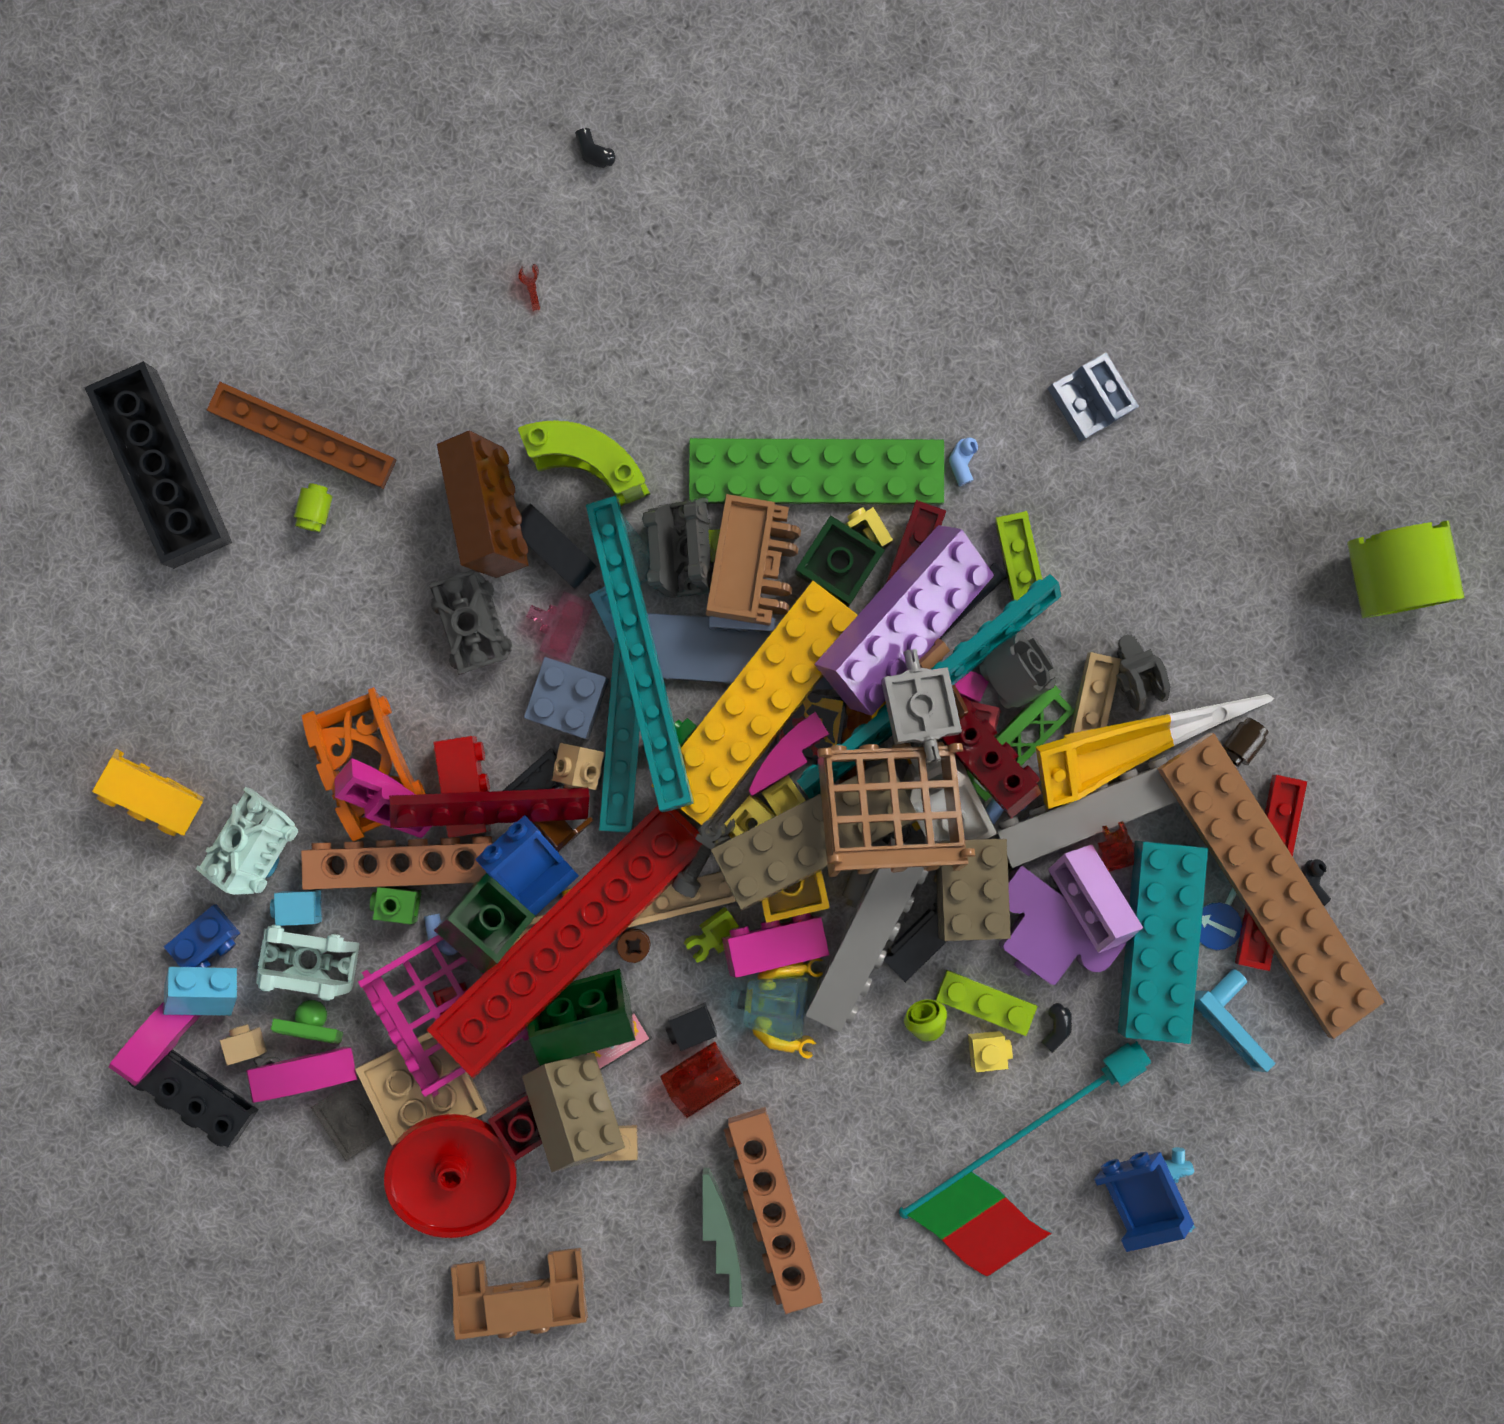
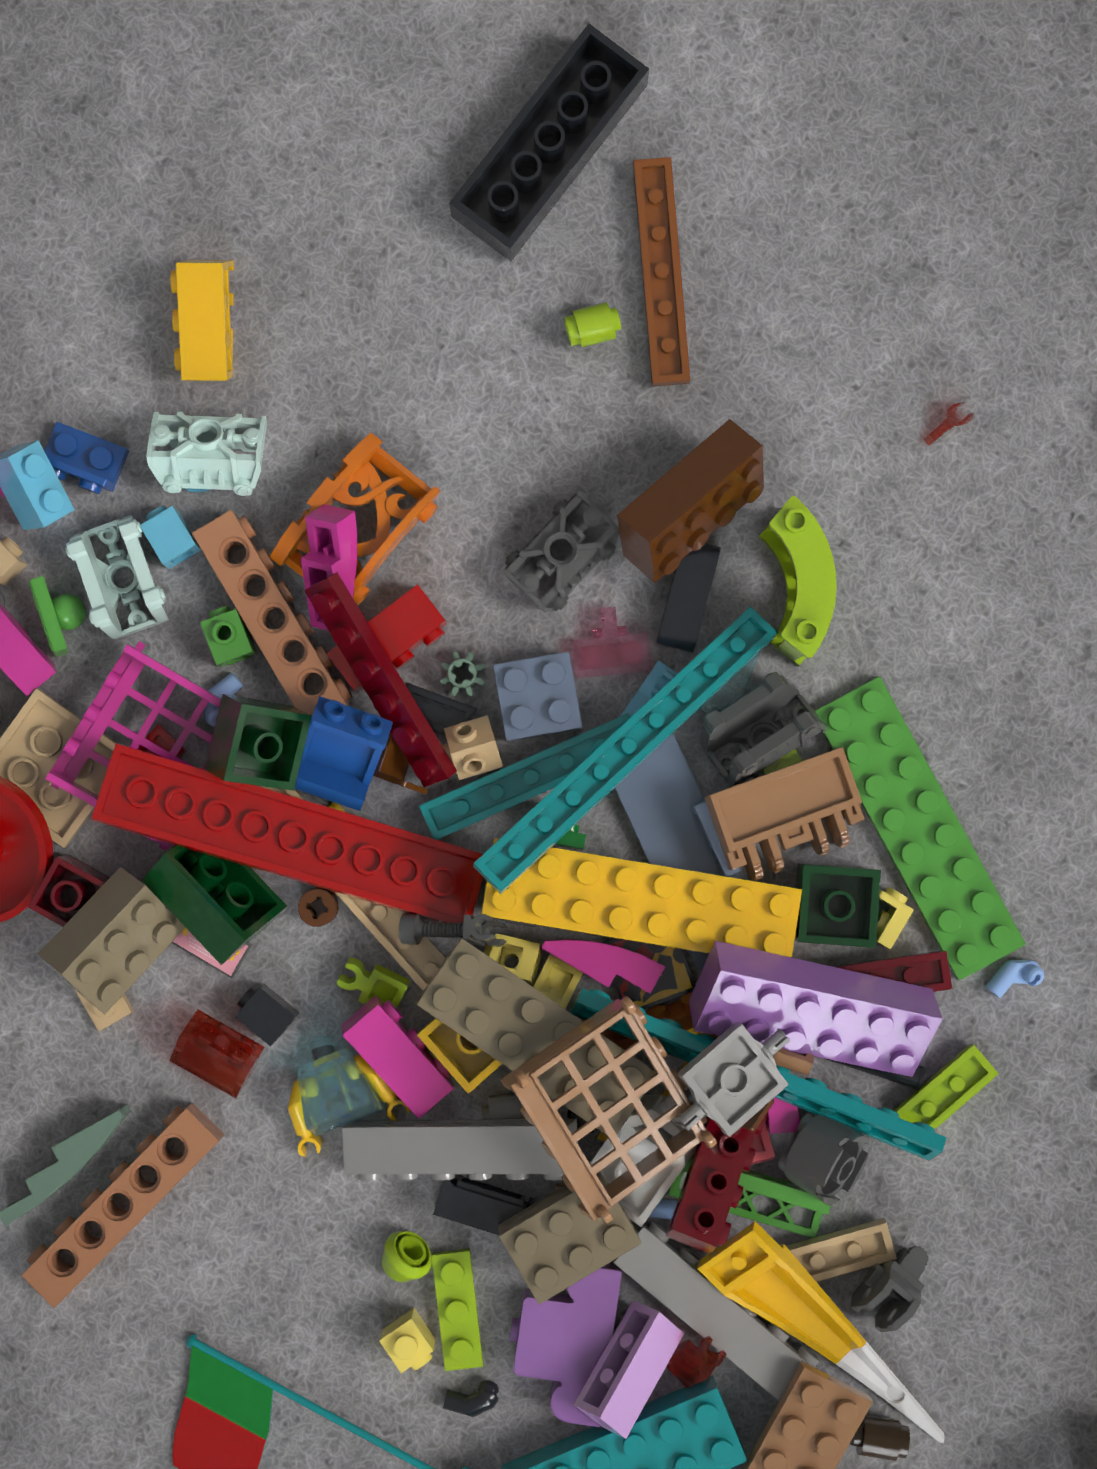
camera: 60 degrees right, 0 degrees up
none -> sand green gear [440,651,486,697]

